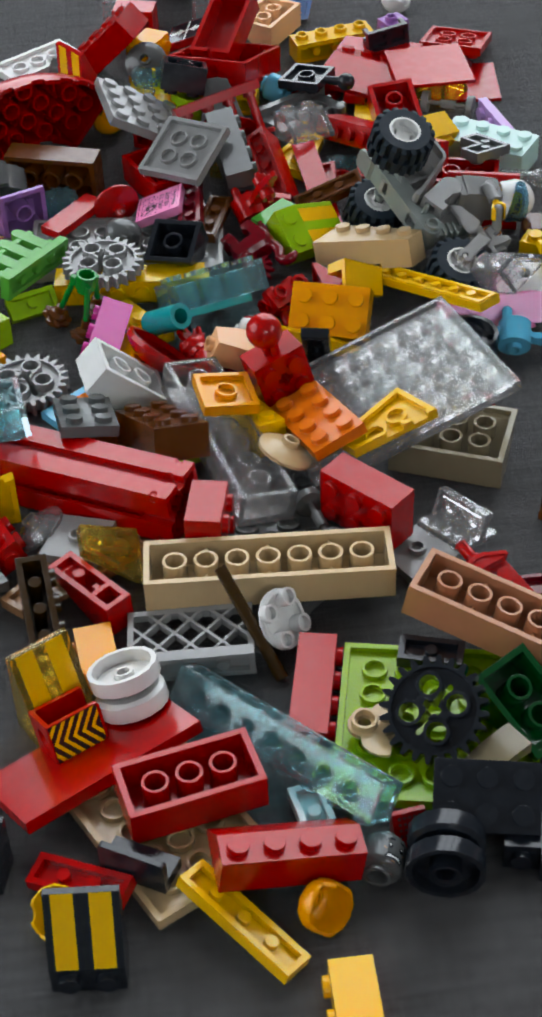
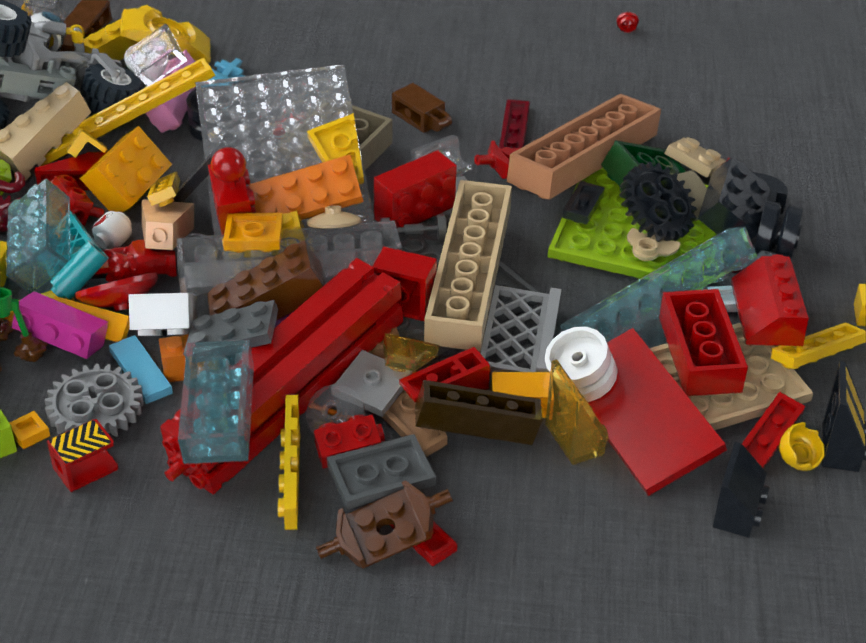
camera: 80 degrees left, 0 degrees up
piece [28,686,109,765] -> none
black panel [97,835,182,894] -> none
dark brown piece [215,565,288,682] -> none
white dish [258,587,311,650] -> none
brick [287,632,344,755] -> none
light orange hair [297,877,354,938] -> none

